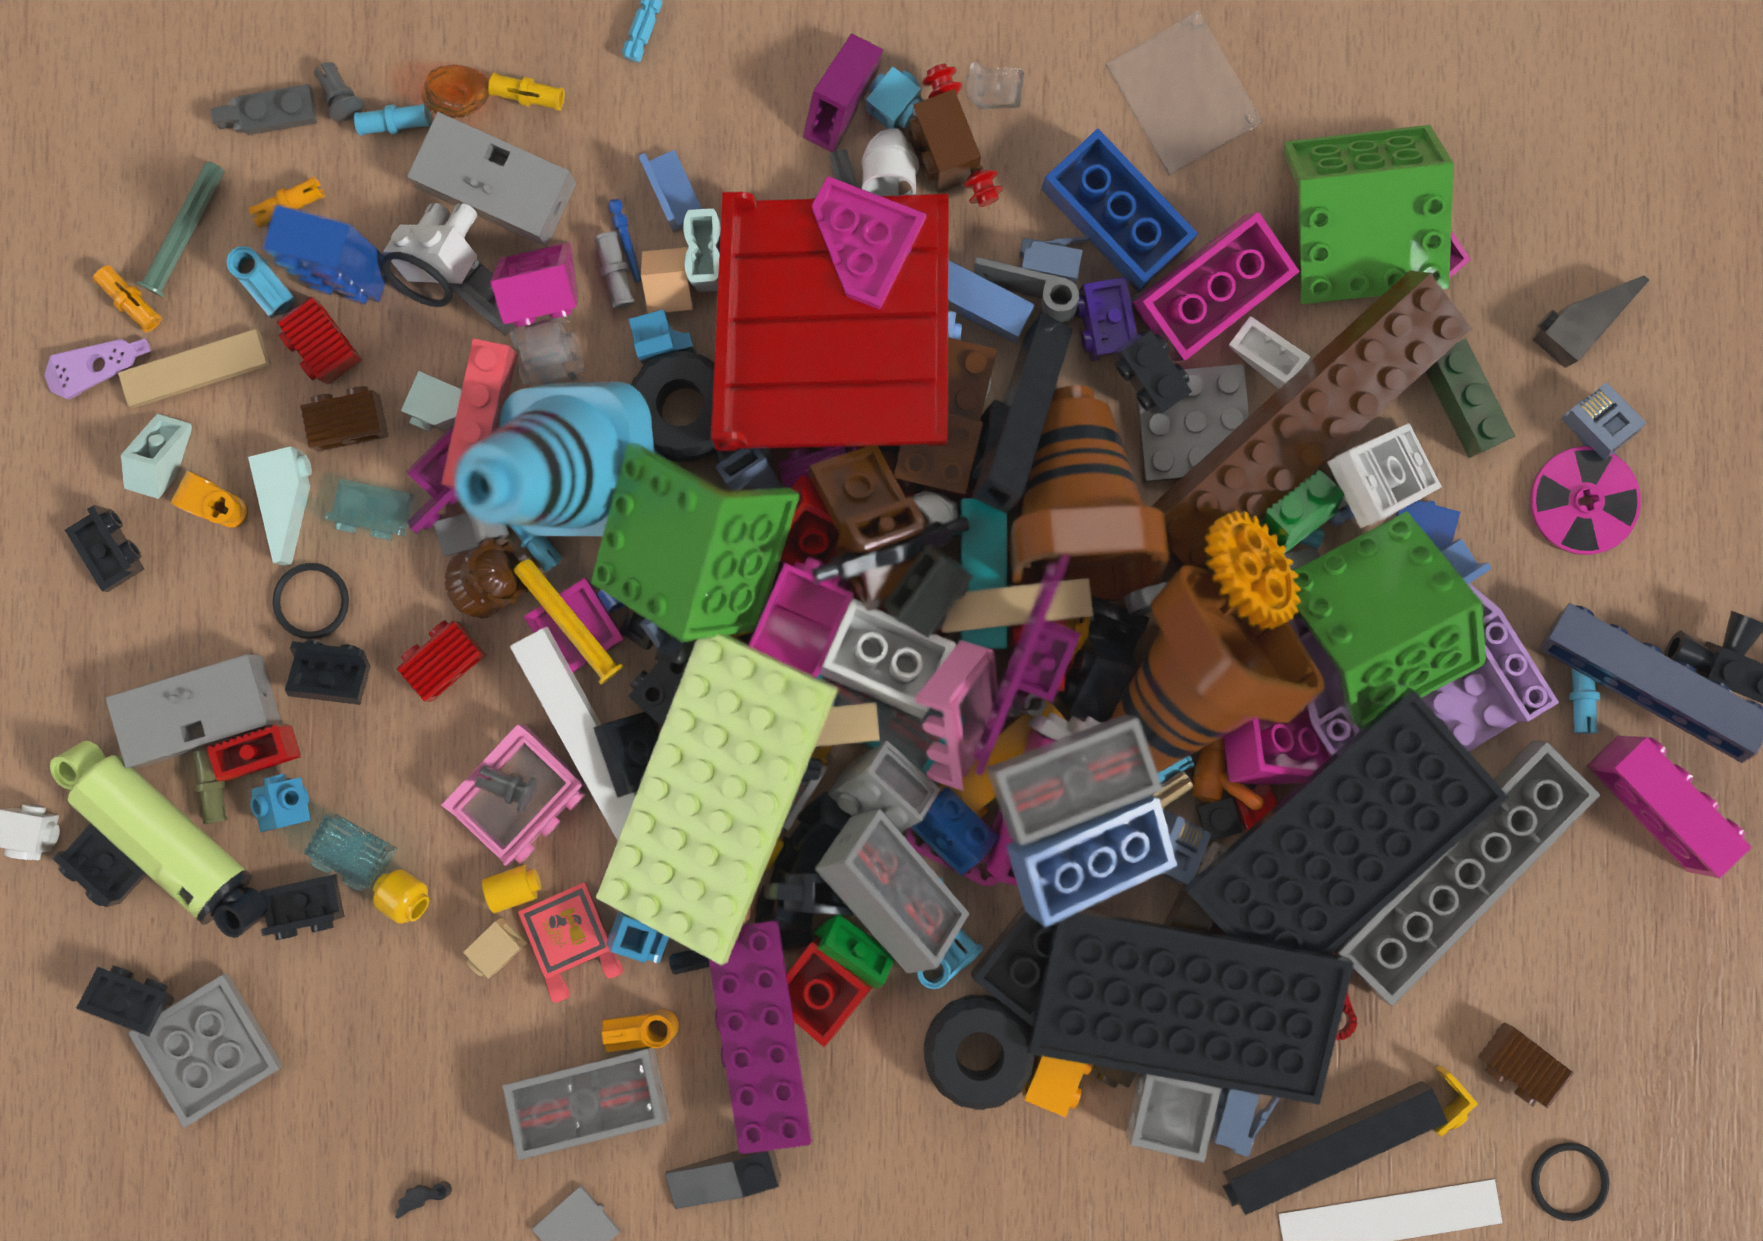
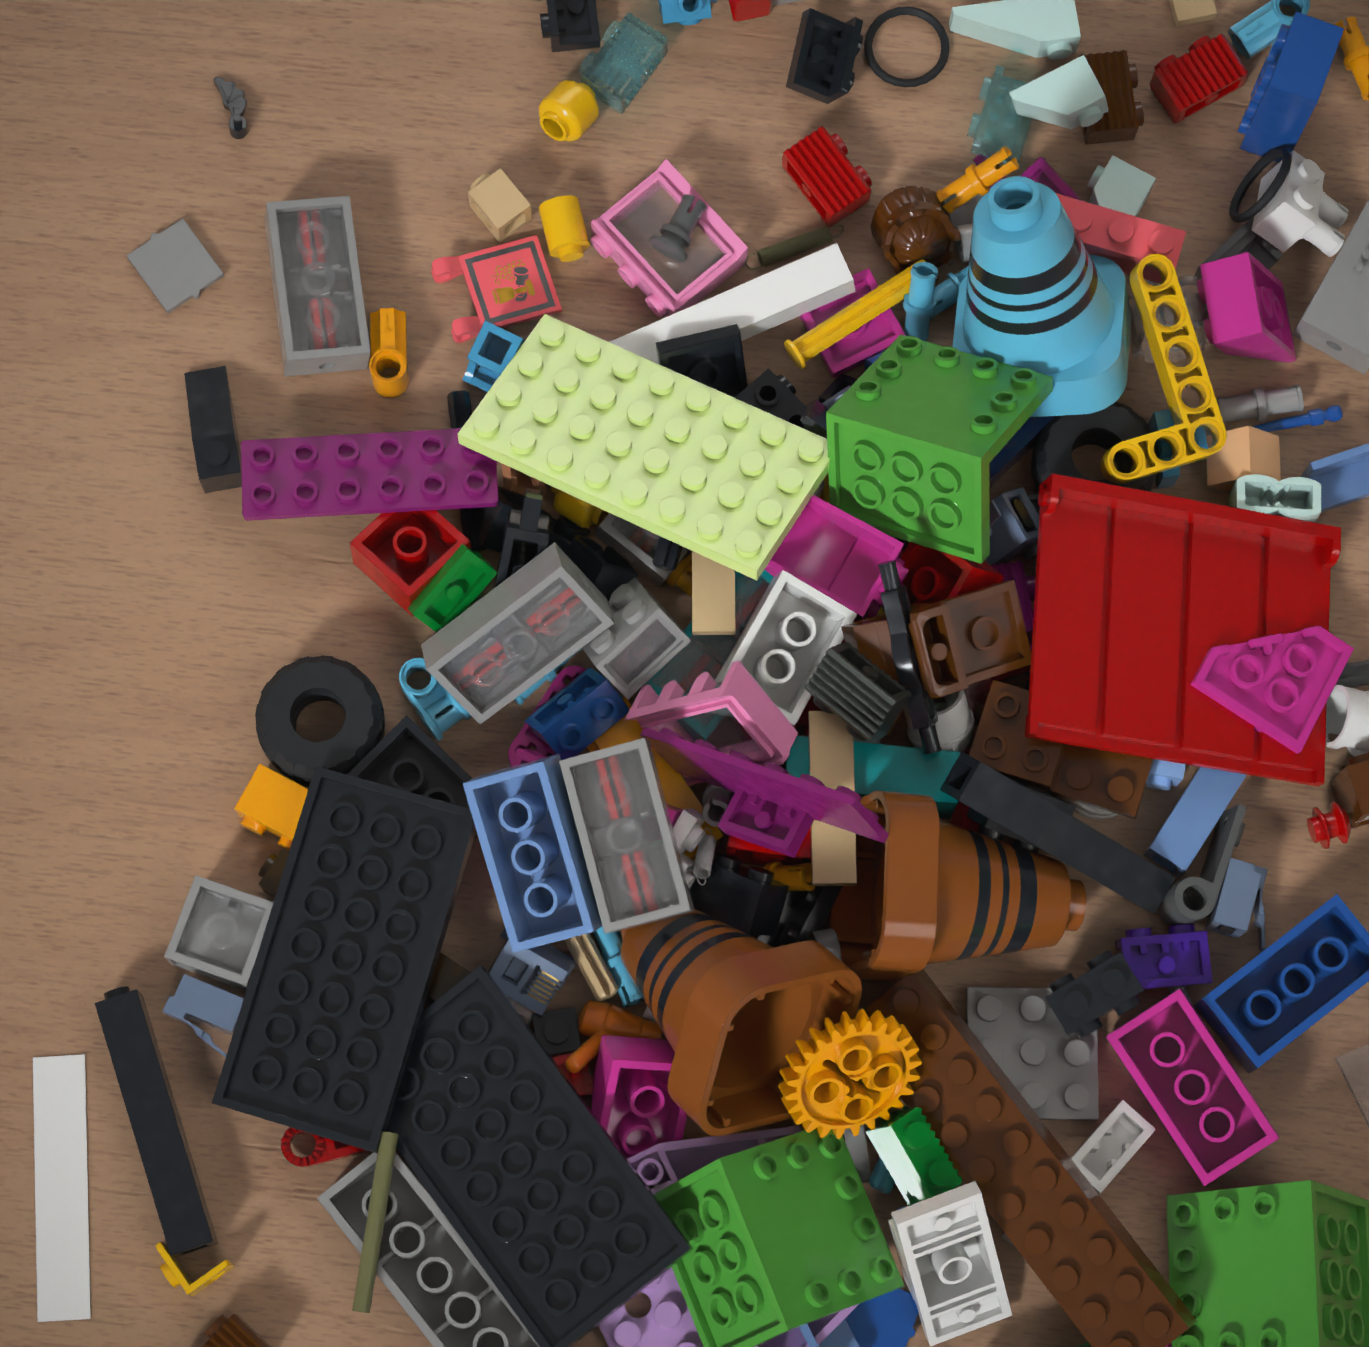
camera: 90 degrees right, 10 degrees down
none -> olive bar [352,1132,398,1313]
none -> white piece [693,828,716,885]
none -> olive piece [745,225,844,270]
none -> medium azure pin [903,262,938,341]
none -> light orange pin [936,146,1019,214]
none -> light aqua slope [1009,55,1109,130]
none -> yellow beam [1100,254,1227,484]

